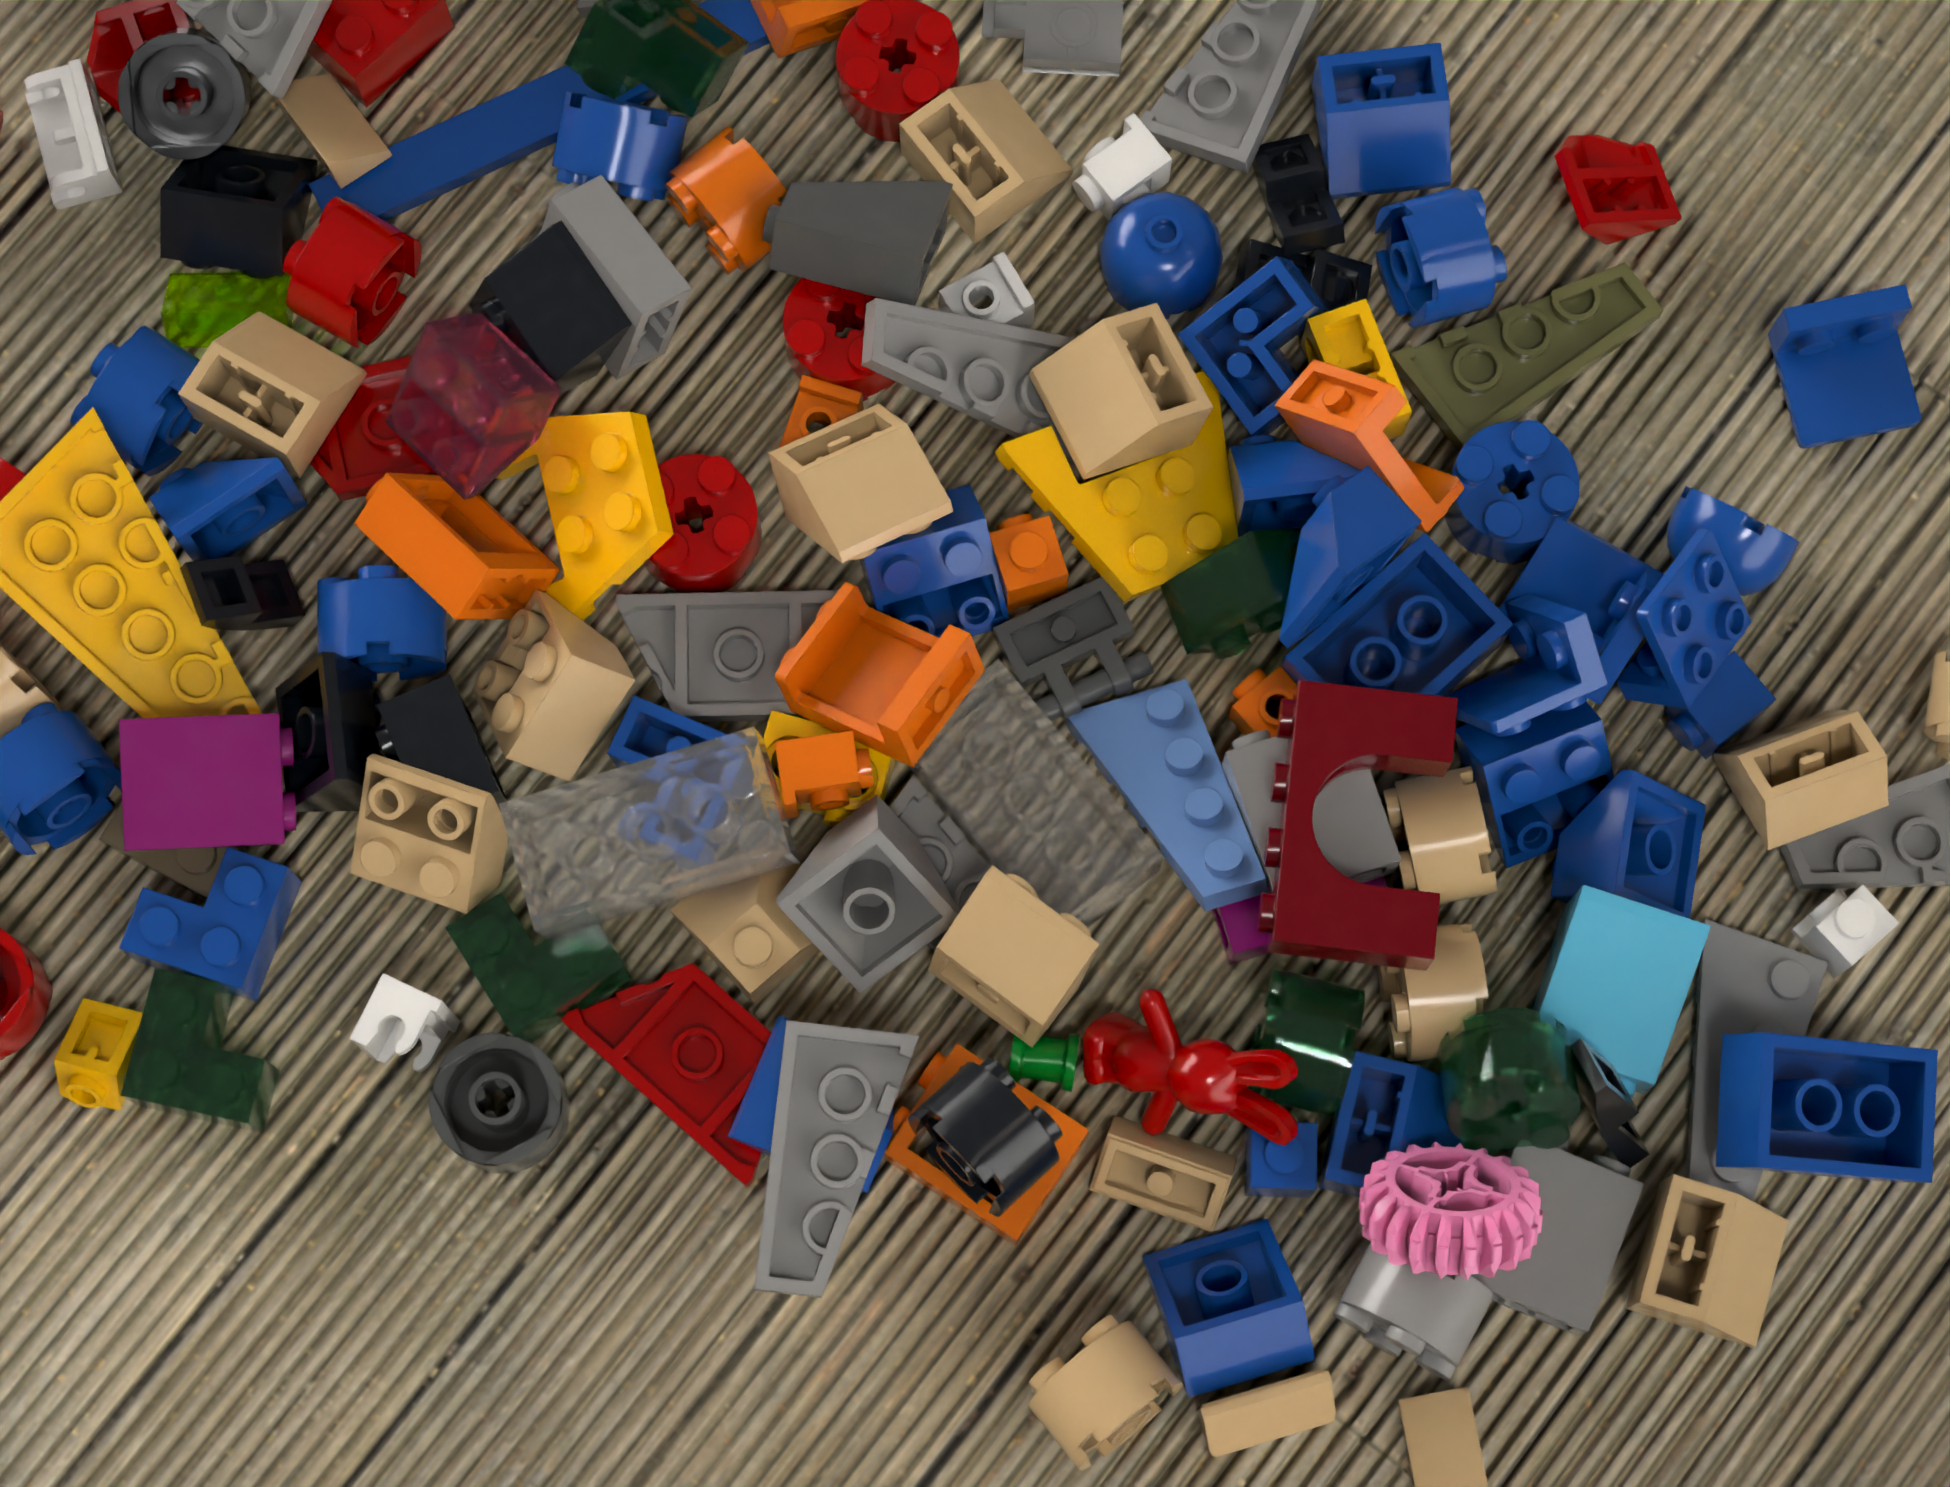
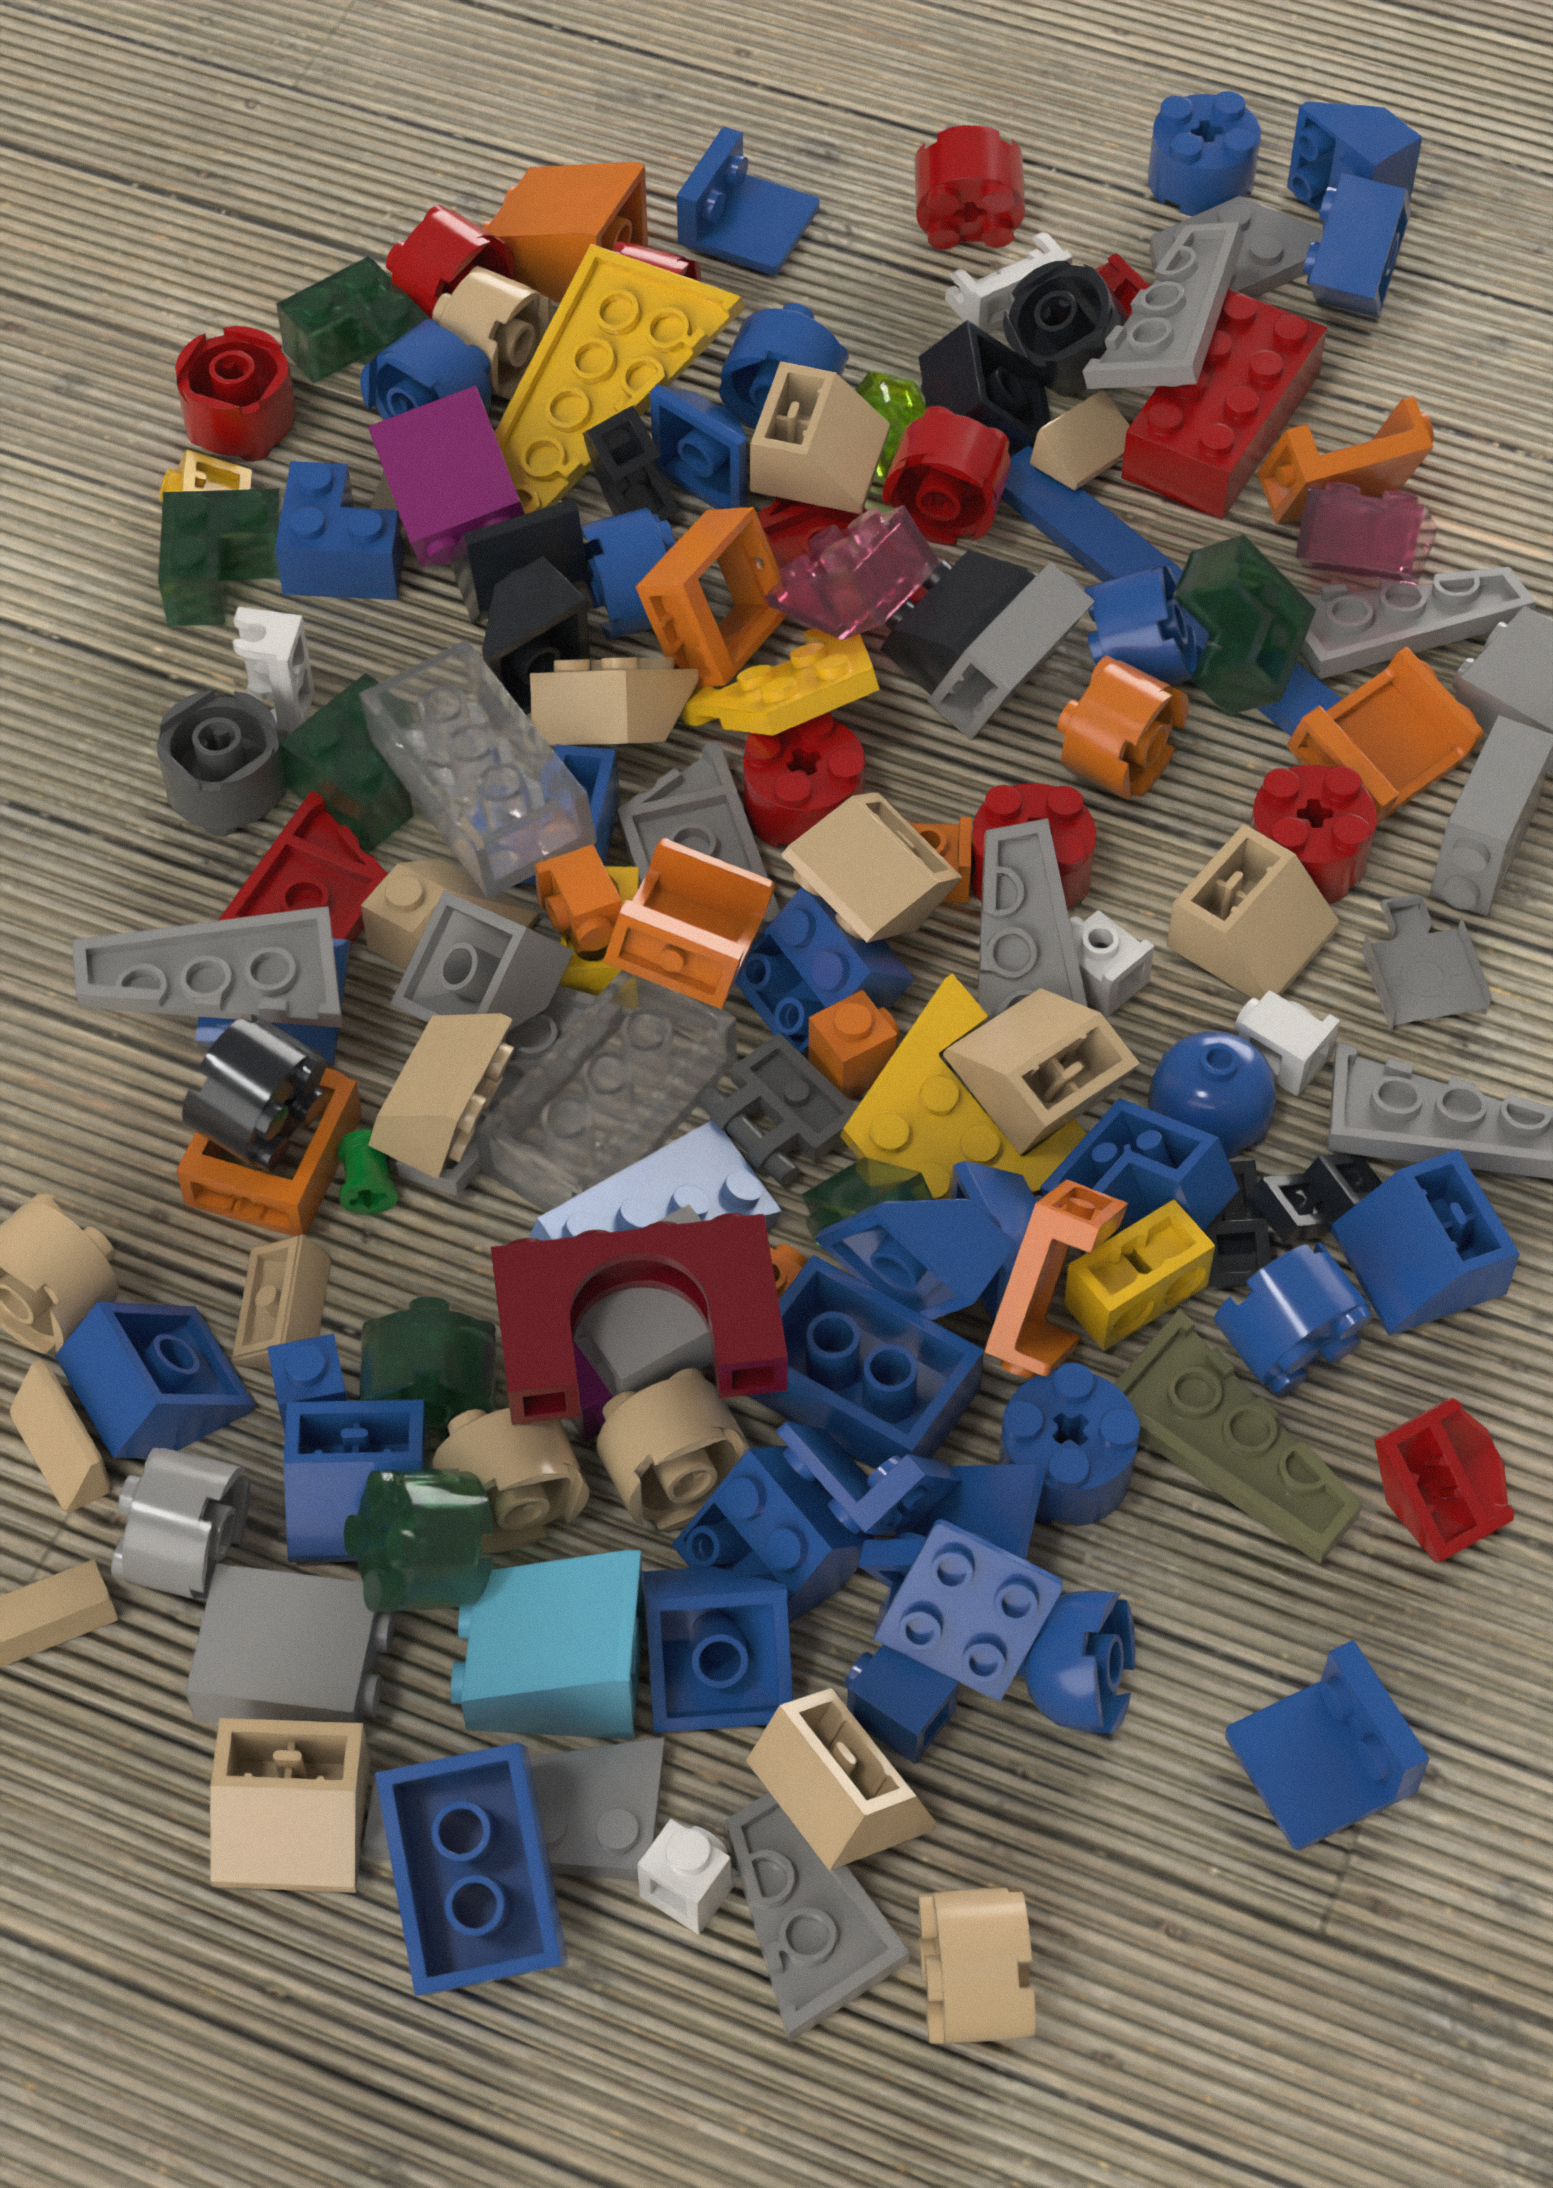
camera: 75 degrees right, 20 degrees down
tan slope [350,753,510,914] -> none
dark grey slope [762,181,953,306] -> none
red animal [1083,988,1298,1146] -> none
bright pink gear [1359,1142,1543,1281] -> none
black slope [1570,1038,1650,1168] -> none

